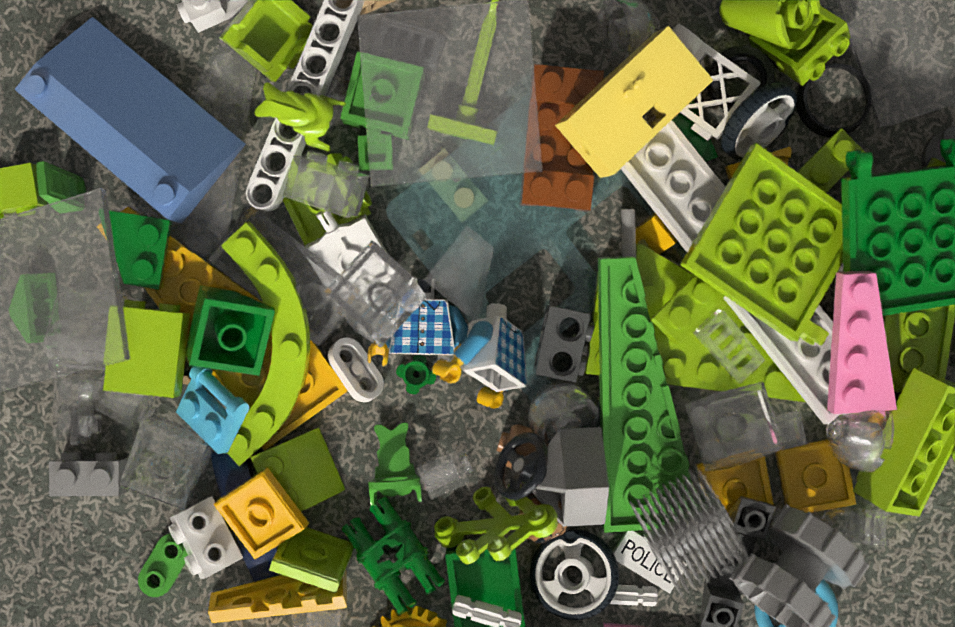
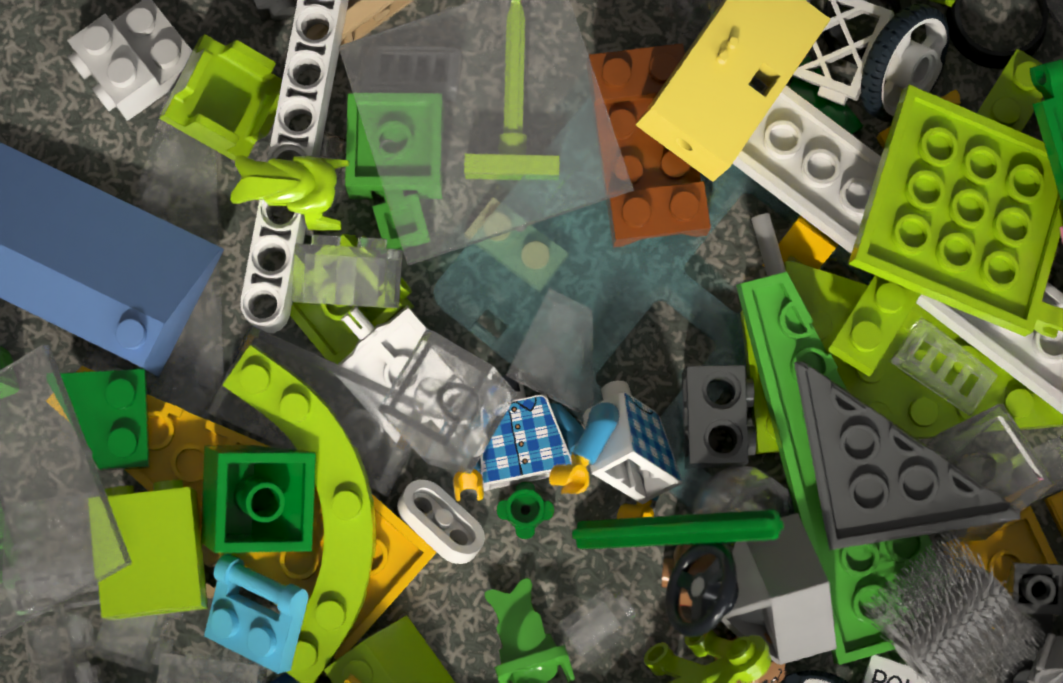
camera: 10 degrees left, 10 degrees down
none -> green axle [572,509,784,550]
none -> dark grey tile [794,361,1021,550]

